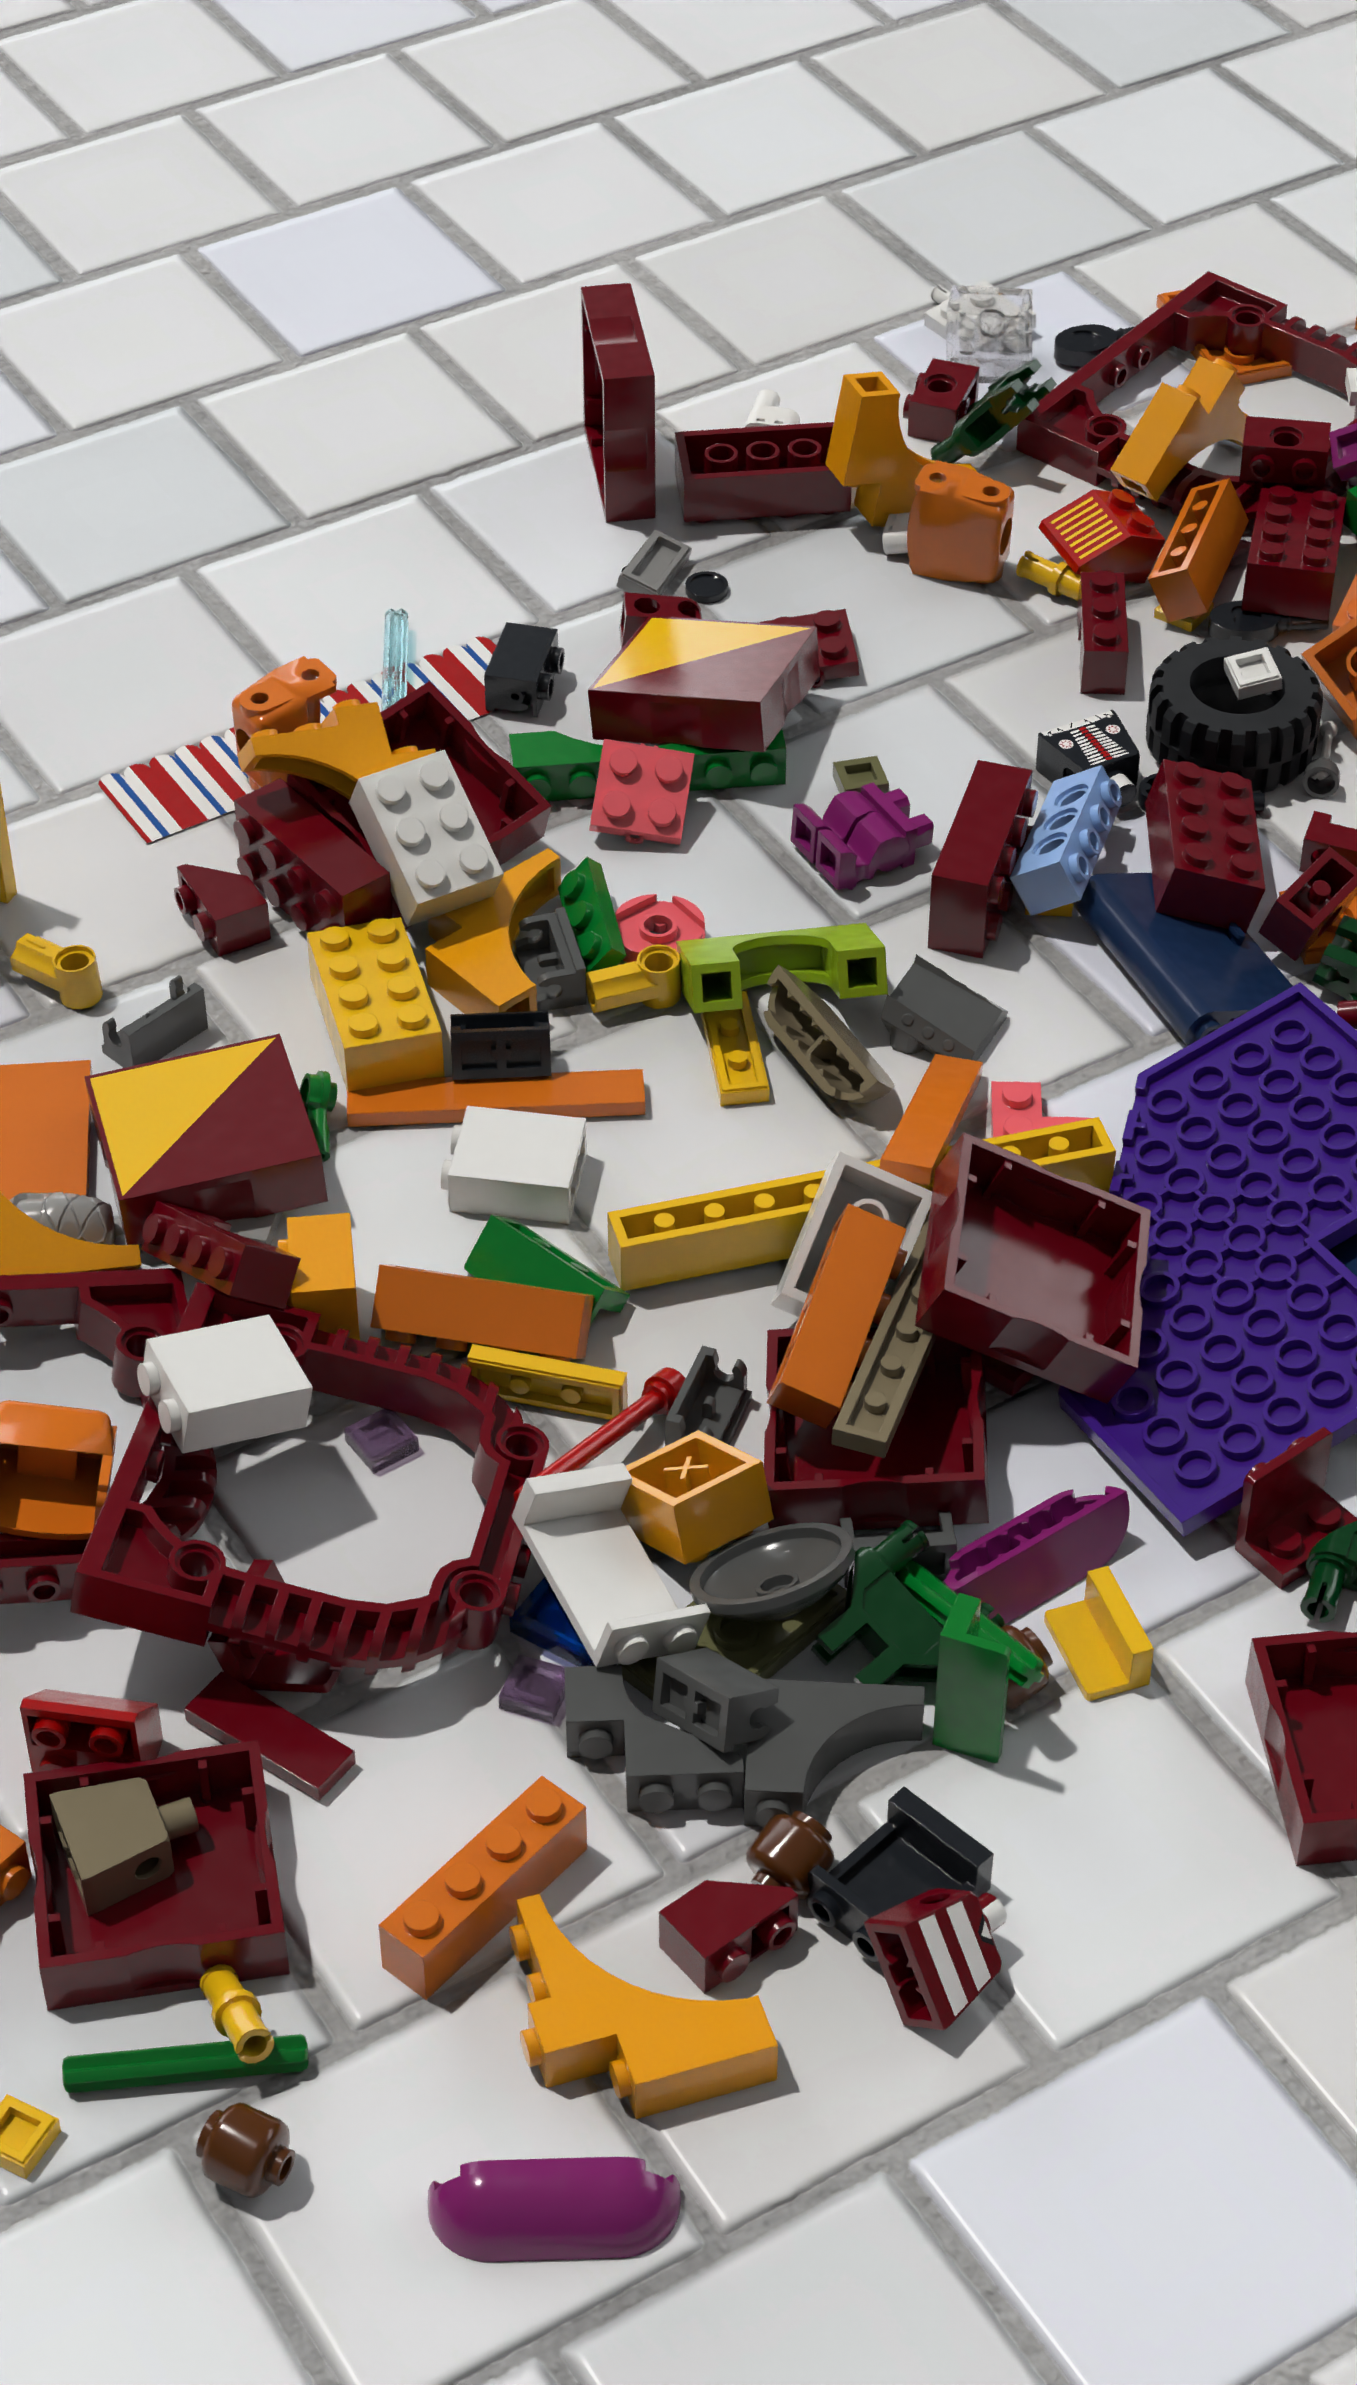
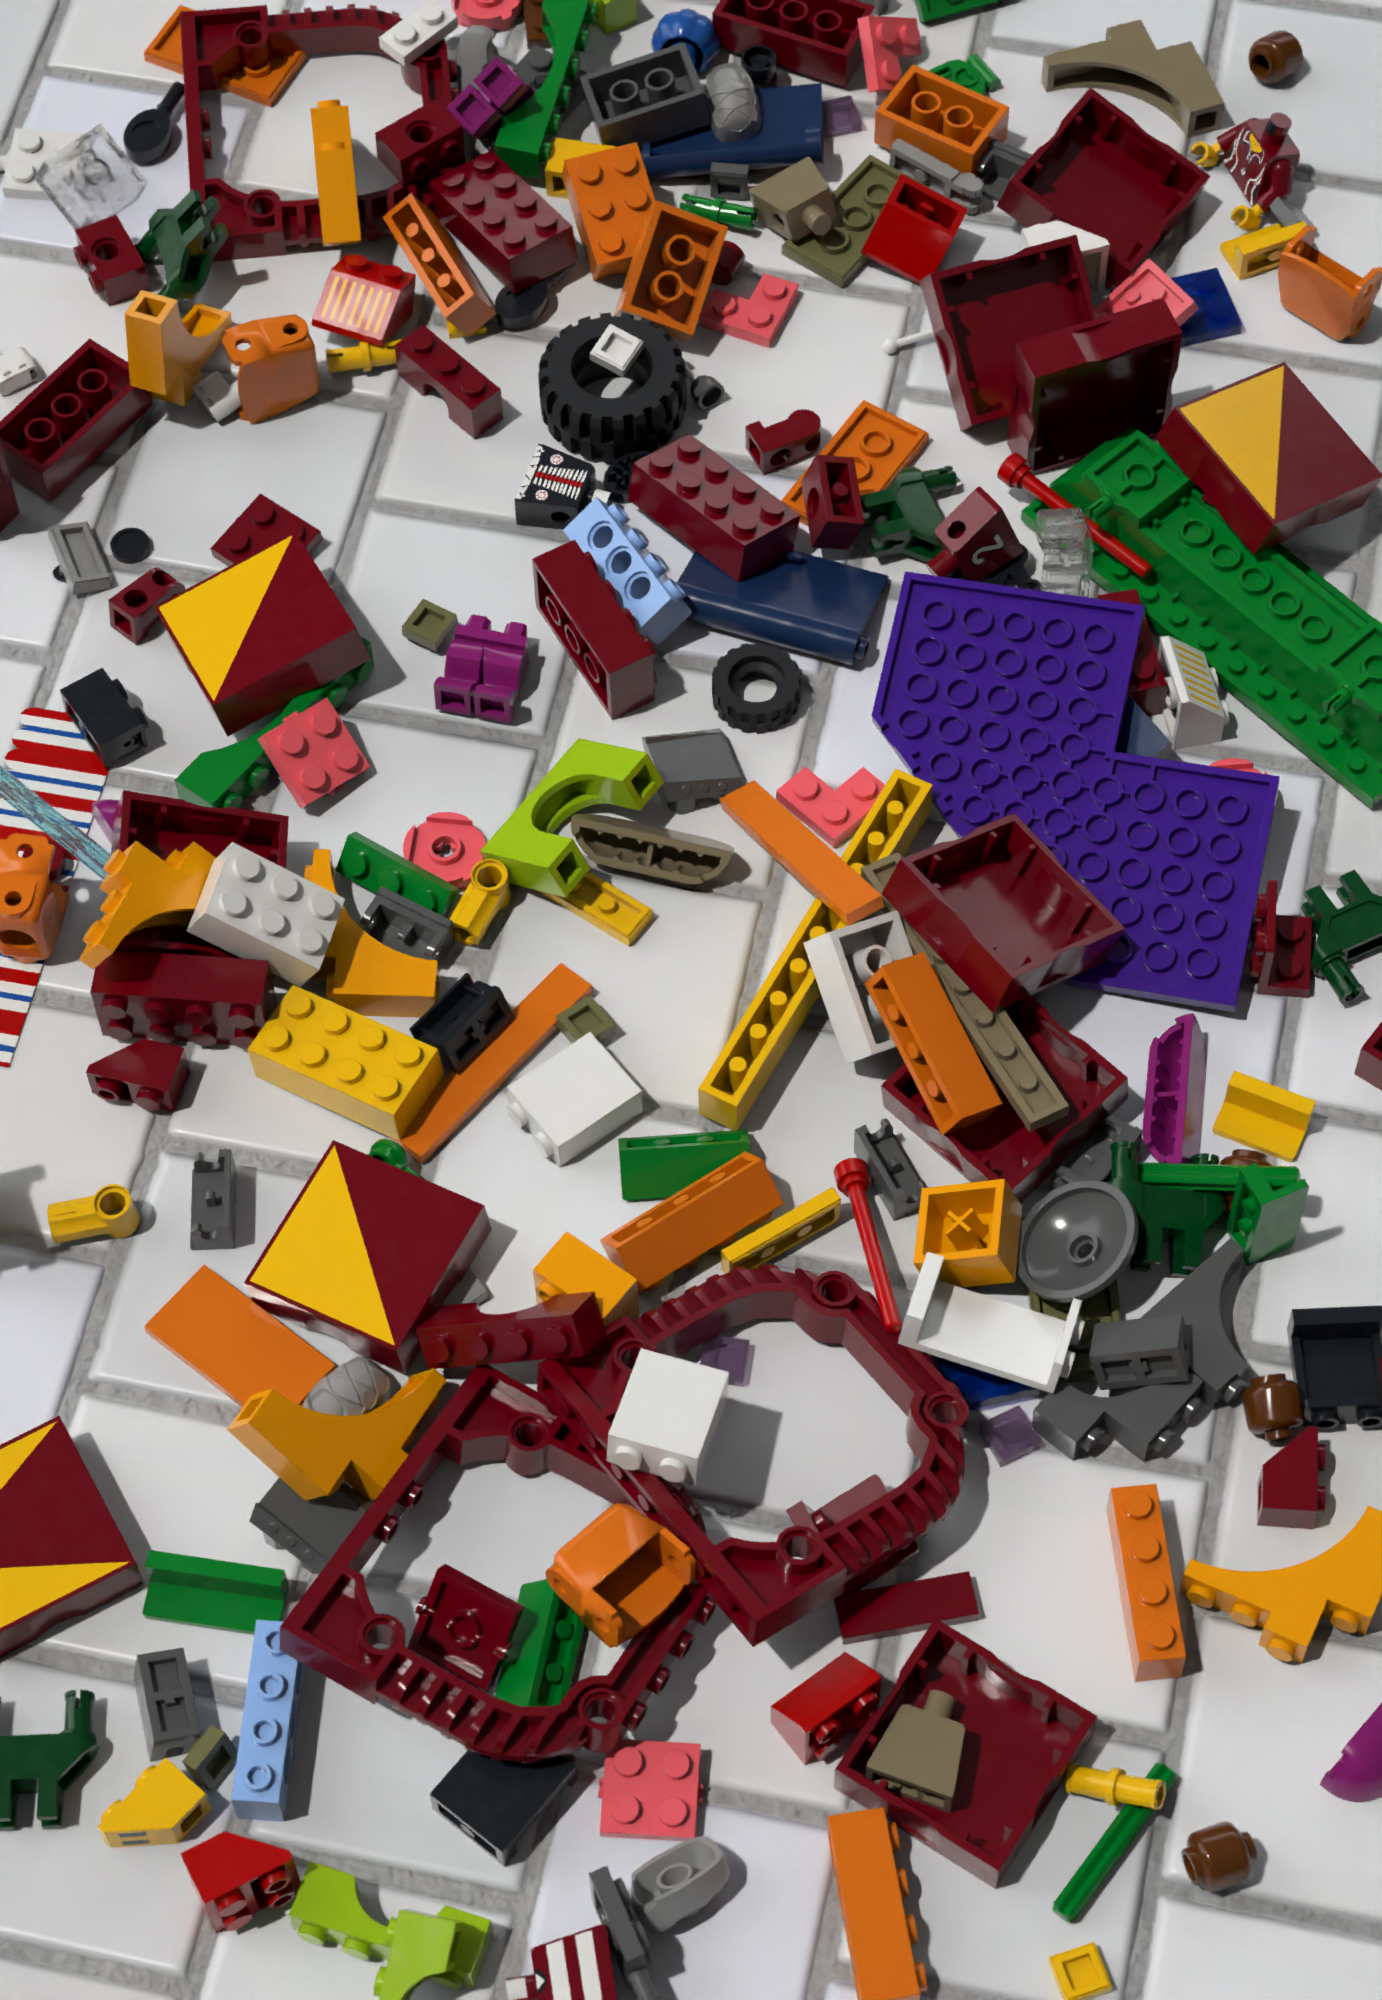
camera: 45 degrees left, 15 degrees up
none -> olive plate [556,995,615,1044]
none -> black tyre [712,642,801,734]

